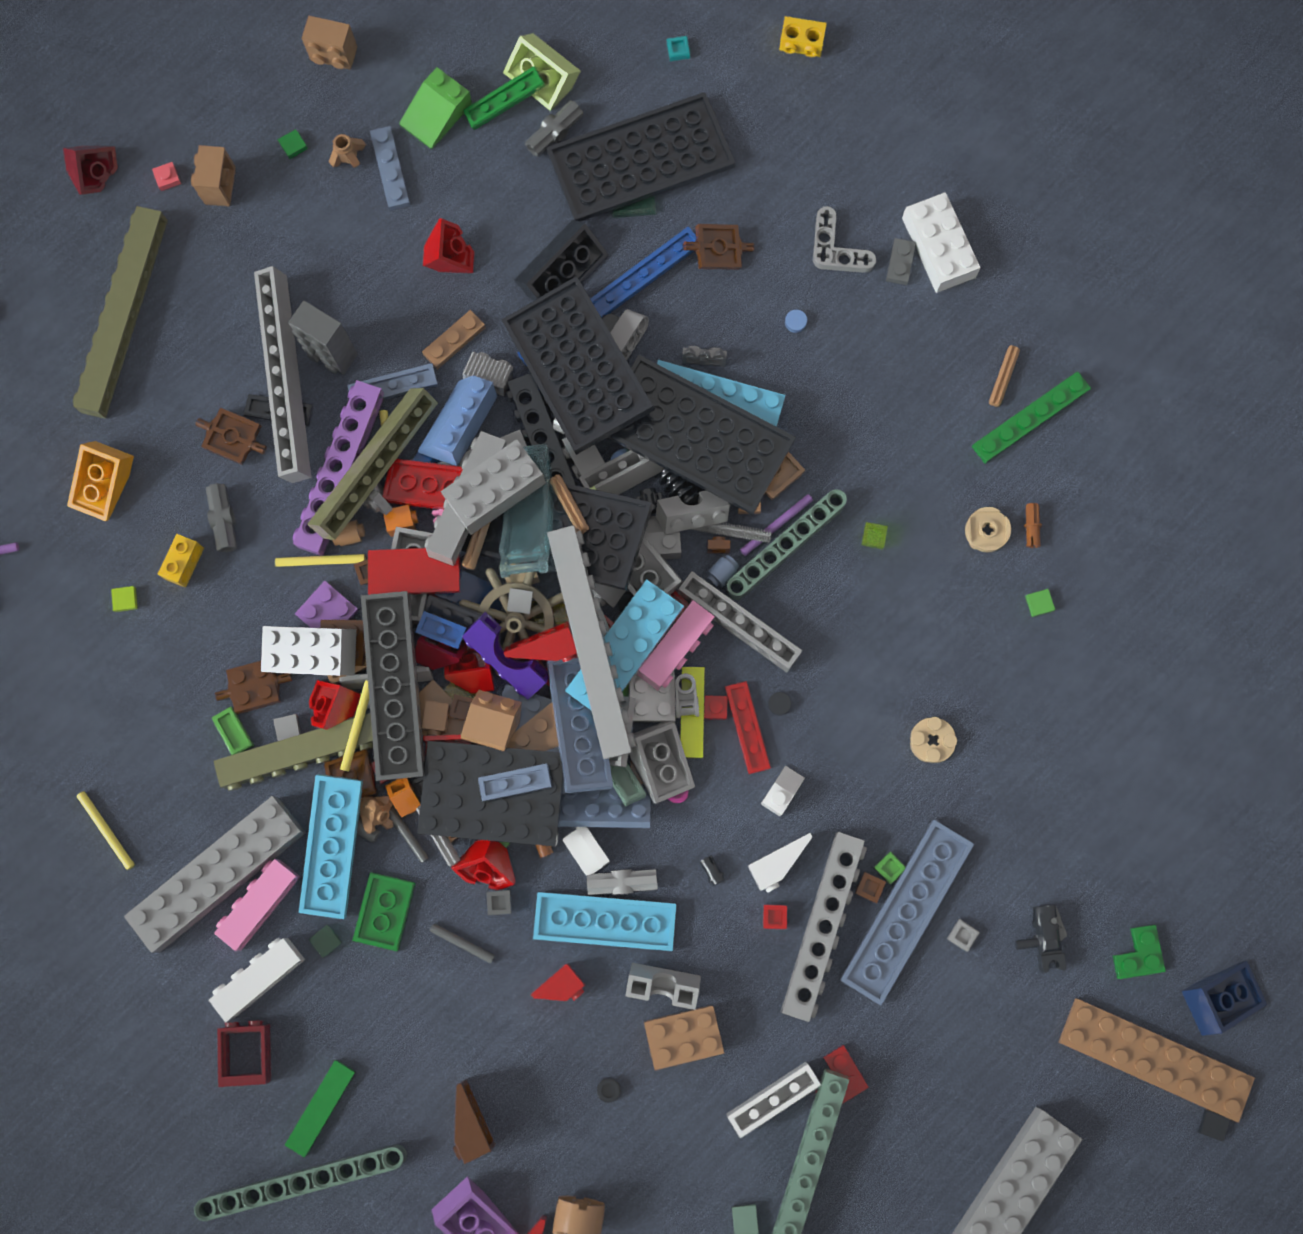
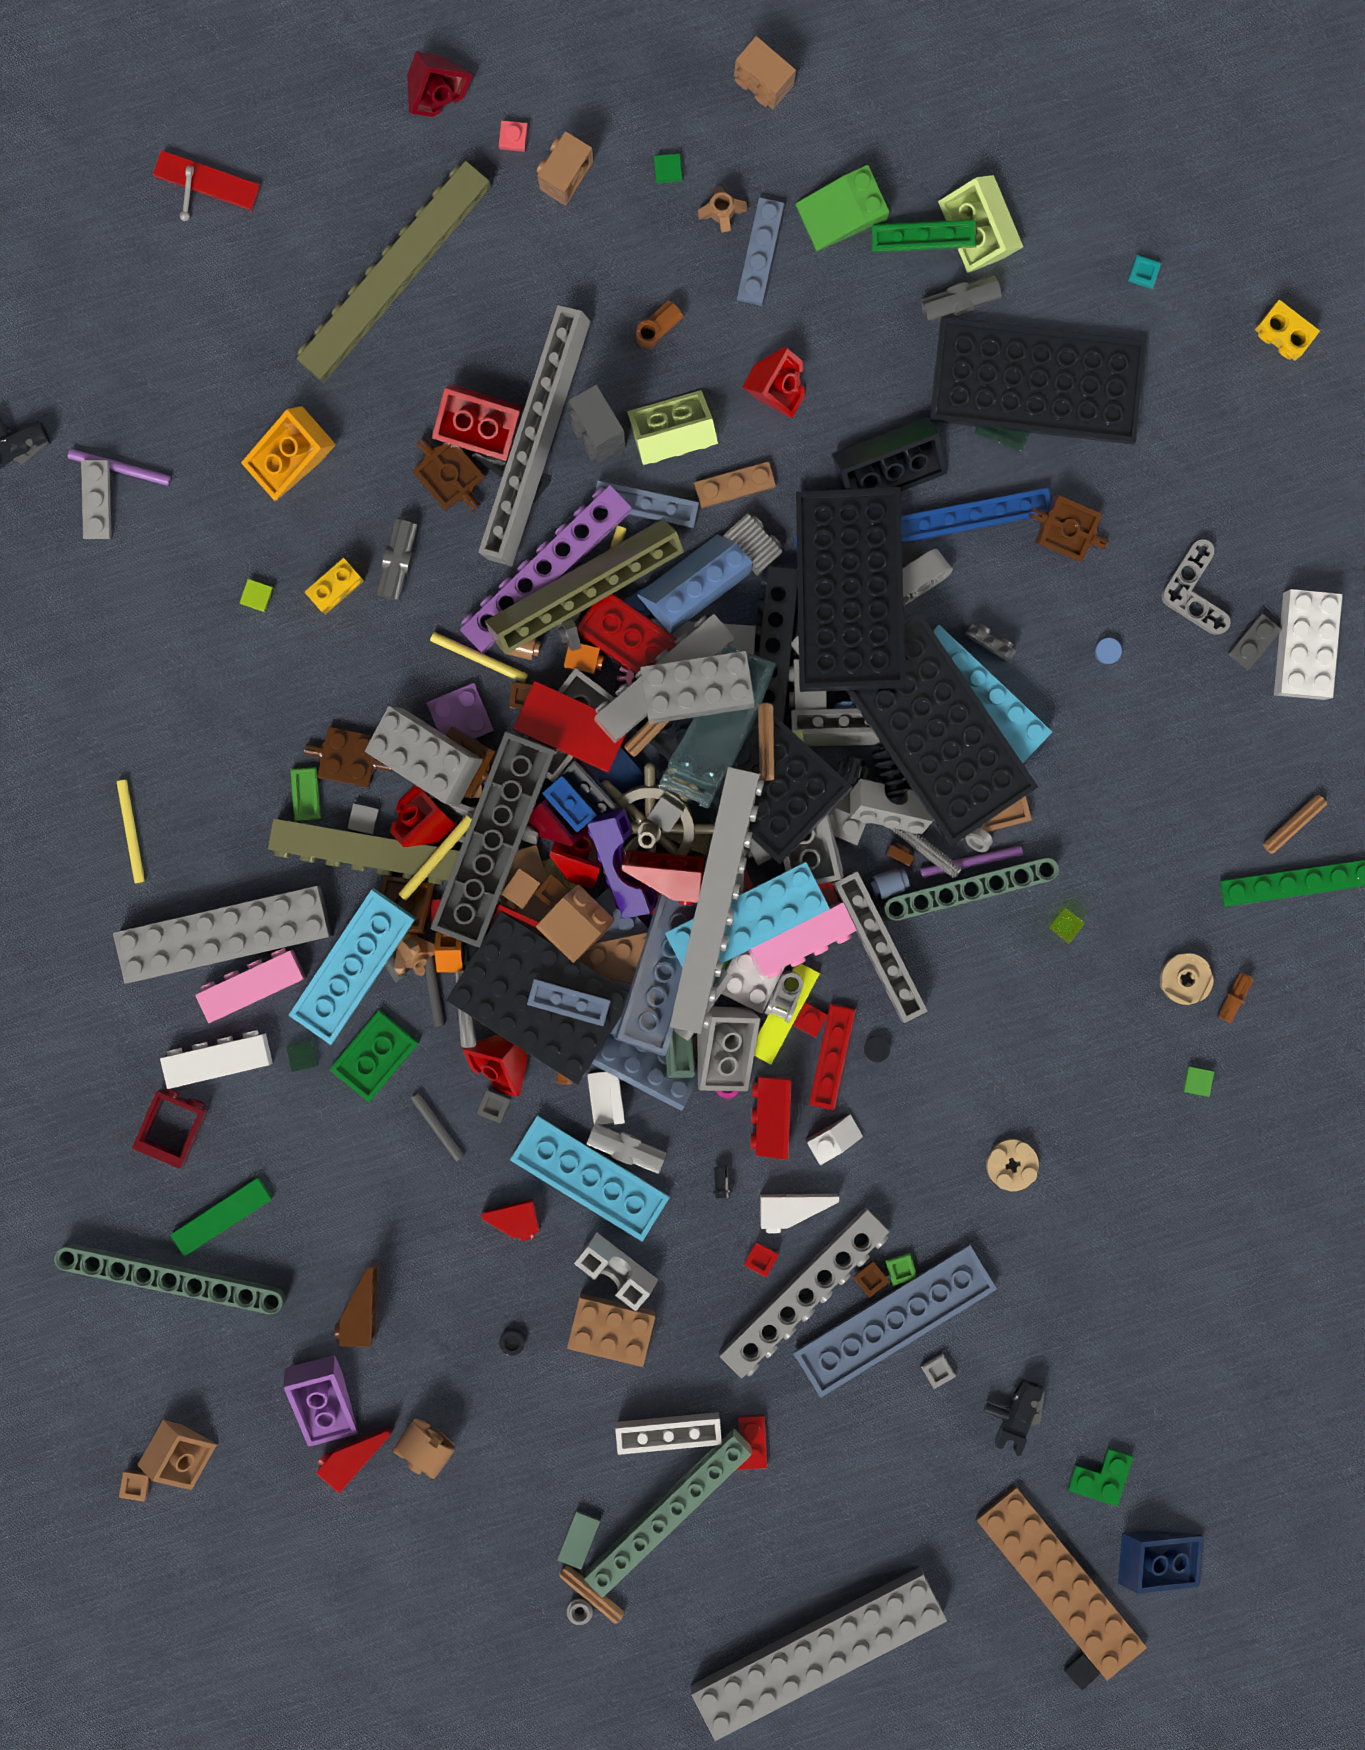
camera: 20 degrees right, 10 degrees up
none -> red slope [432,384,524,461]
none -> yellowish green slope [627,390,718,465]
none -> dark orange piece [636,300,684,350]
none -> red slope [750,1076,791,1160]
none -> light grey tile [965,828,993,852]

